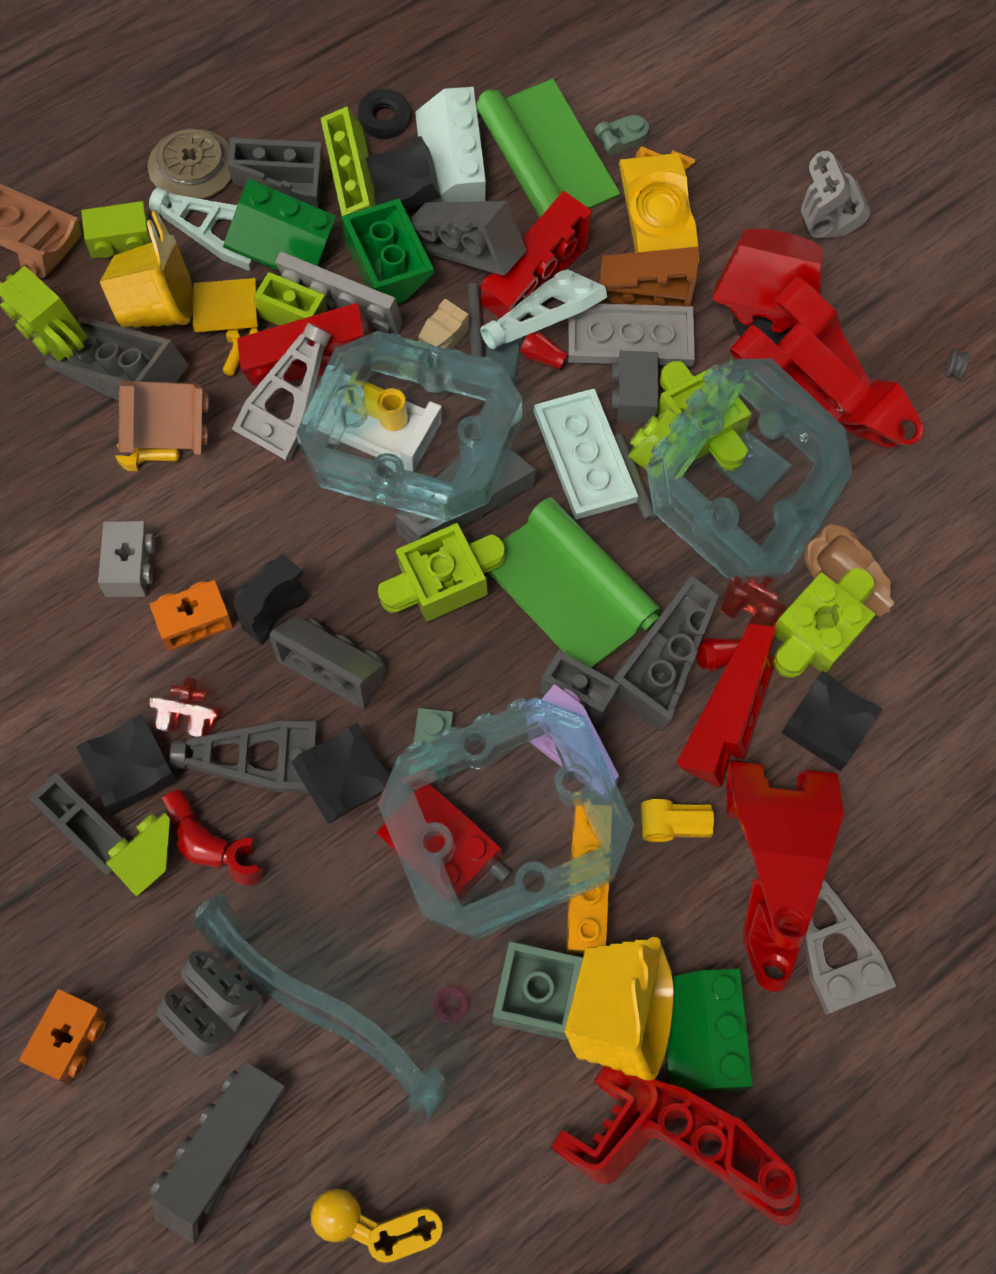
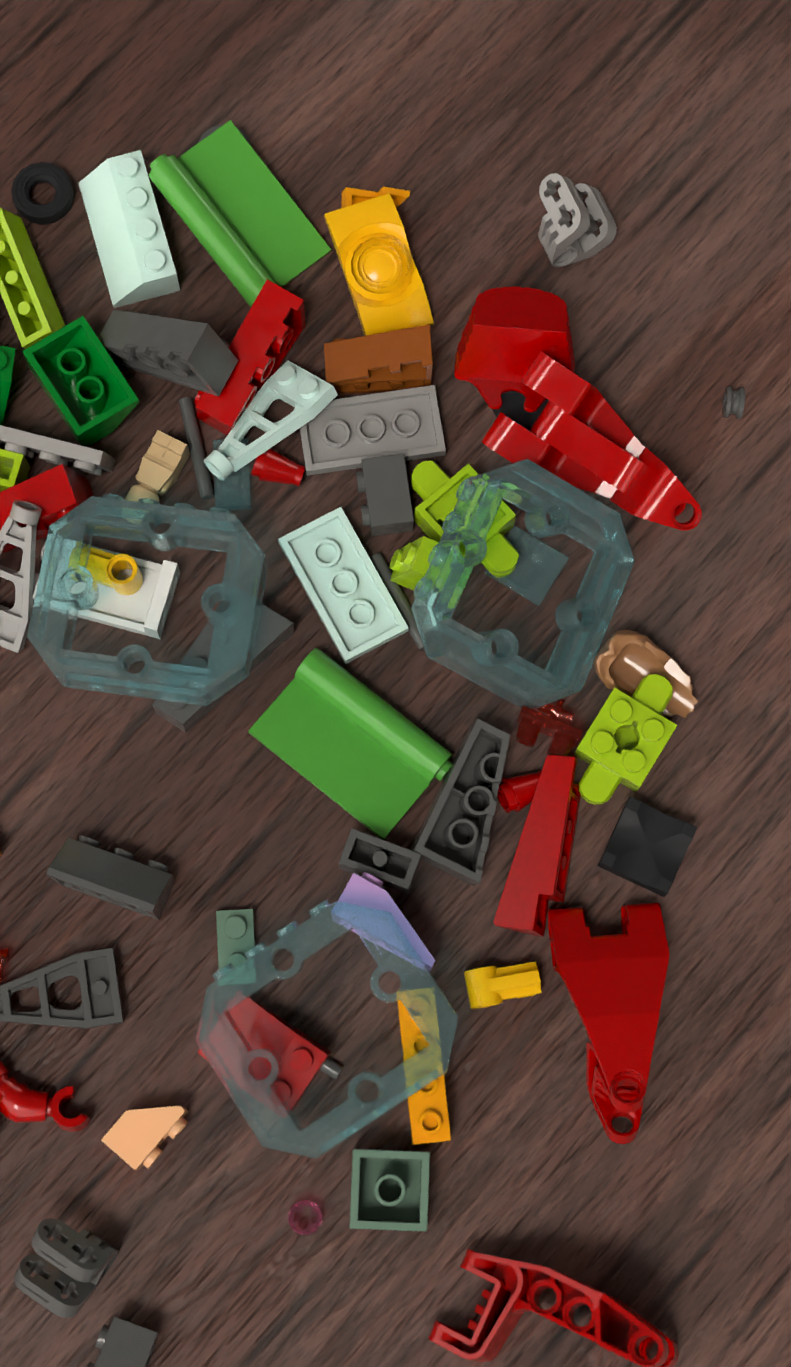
camera: 10 degrees left, 10 degrees up
clear light blue panel [192,893,447,1126] -> none
black brick [233,554,309,645] -> none
black brick [291,723,395,824] -> none
black brick [366,136,441,211] -> none
lime brick [378,523,505,622] -> none
yellow piece [564,937,674,1081] -> none
sand green plate [594,115,649,156] -> none
green slope [666,969,753,1094] -> none
light grey plate [803,879,896,1015] -> none
none -> light nougat slope [101,1106,189,1170]

